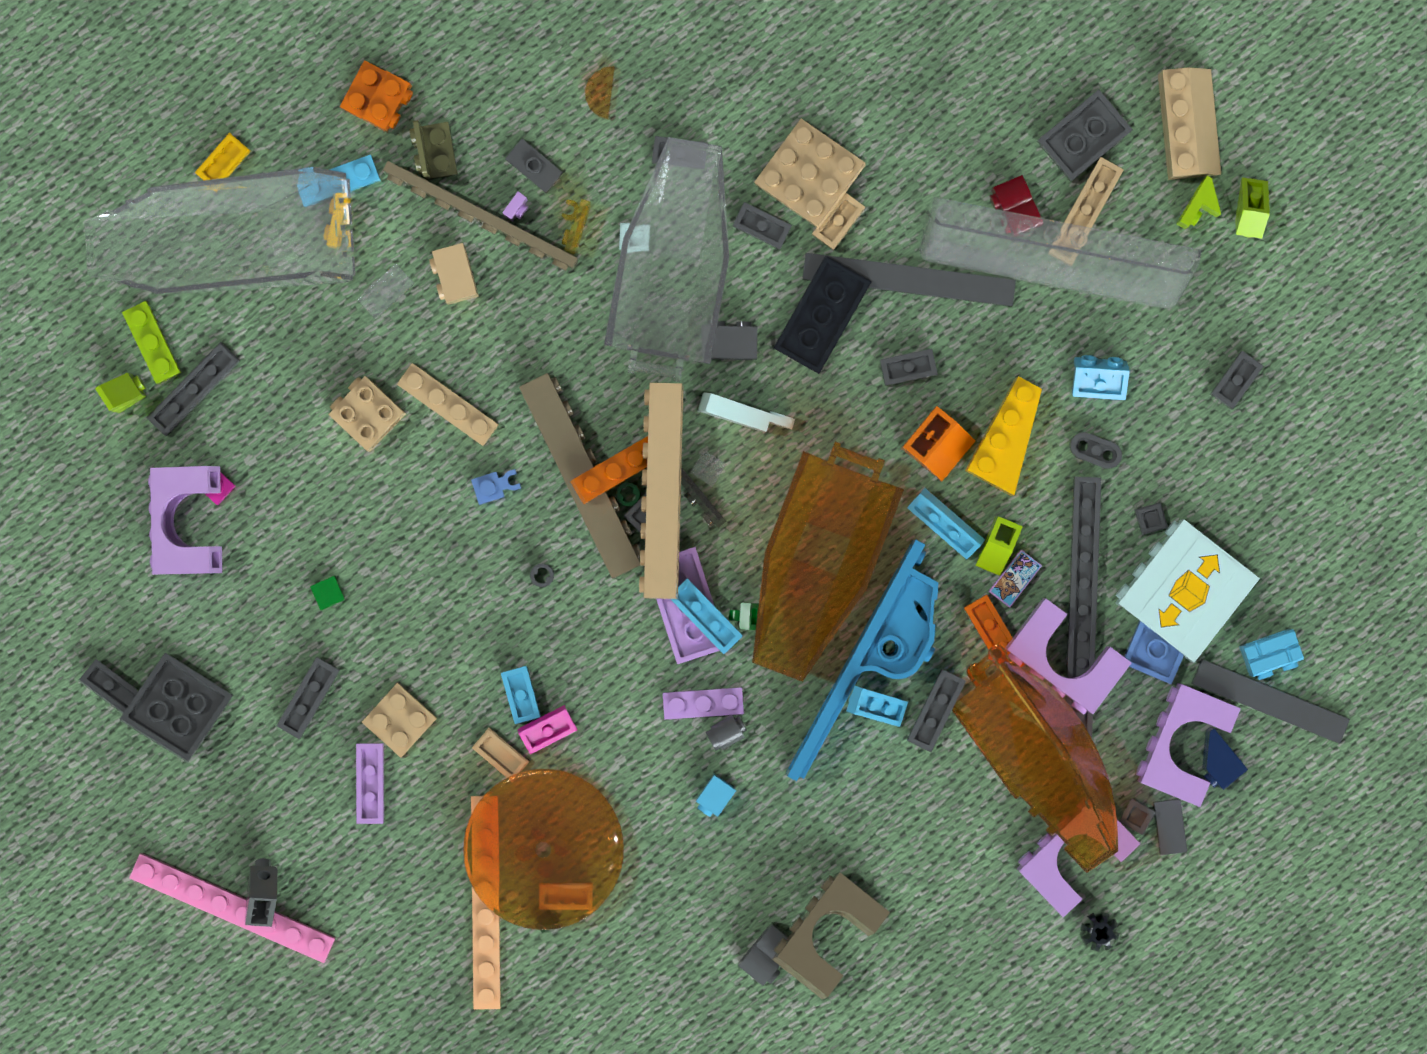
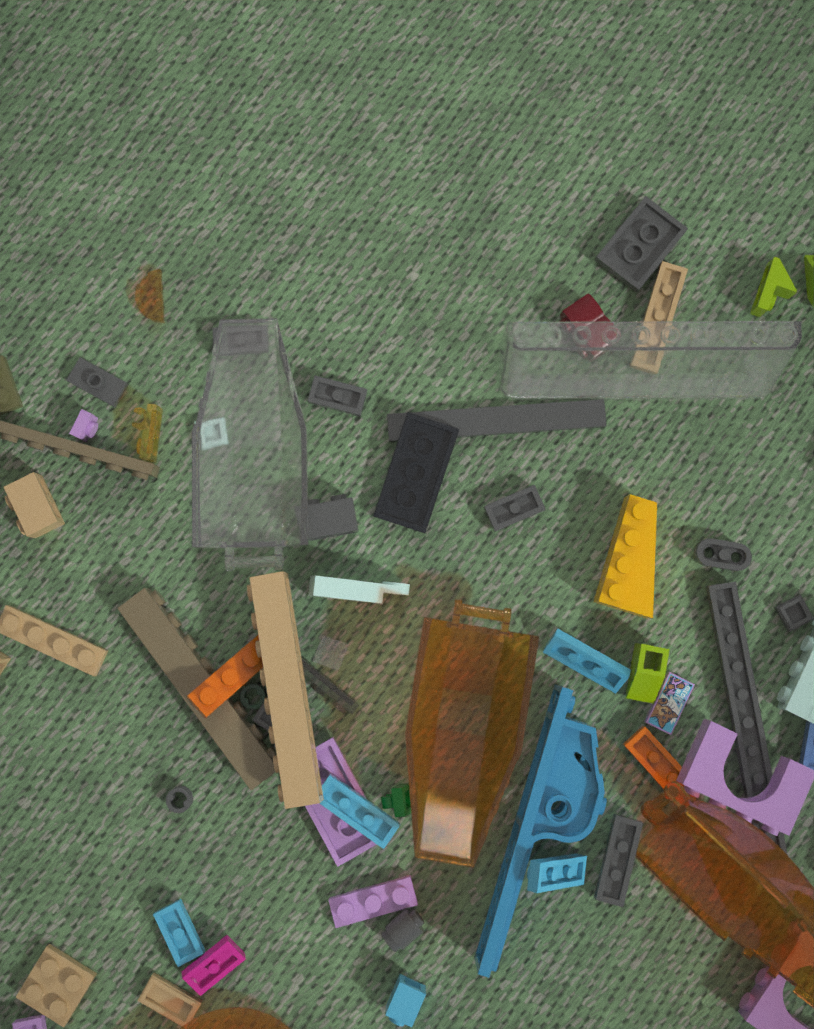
camera: 10 degrees left, 5 degrees down
medium blue plate [471,469,521,505] -> none
tan plate [754,119,866,229] -> none
tan plate [812,193,865,251] -> none
orange slope [901,406,975,482] -> none
medium azure bracket [1072,355,1130,400] -> none
tan slope [1158,67,1221,180] -> none

